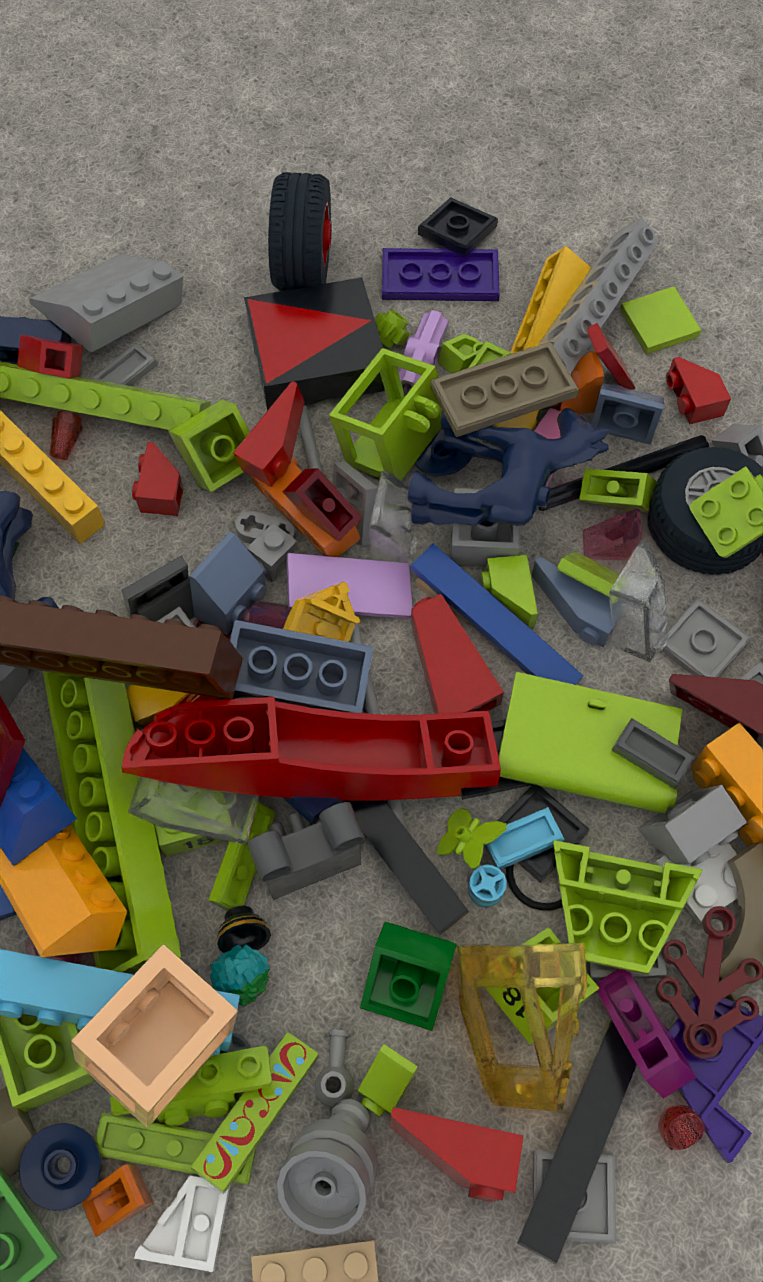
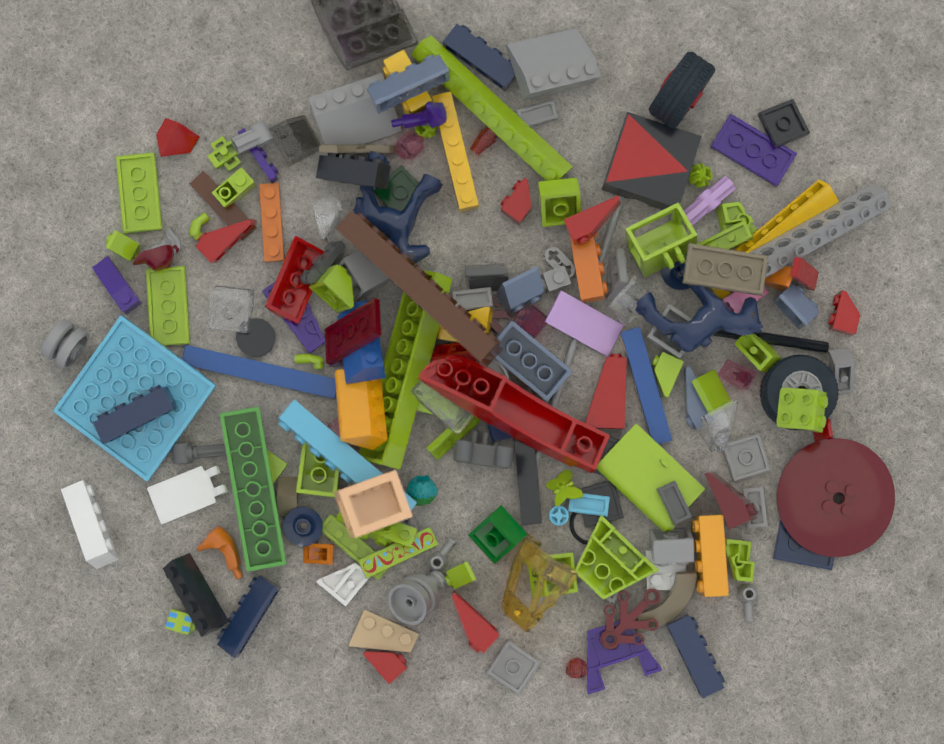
camera: 25 degrees right, 20 degrees up
red slope [17,334,83,378] -> none
black piece [217,906,271,953] -> none
dark red slope [282,468,362,541] -> none
yellow slope [283,582,360,642] -> none
black tile [517,1019,637,1264] -> none
magenta slope [596,969,697,1099] -> none
lime tile [620,286,702,354] -> none

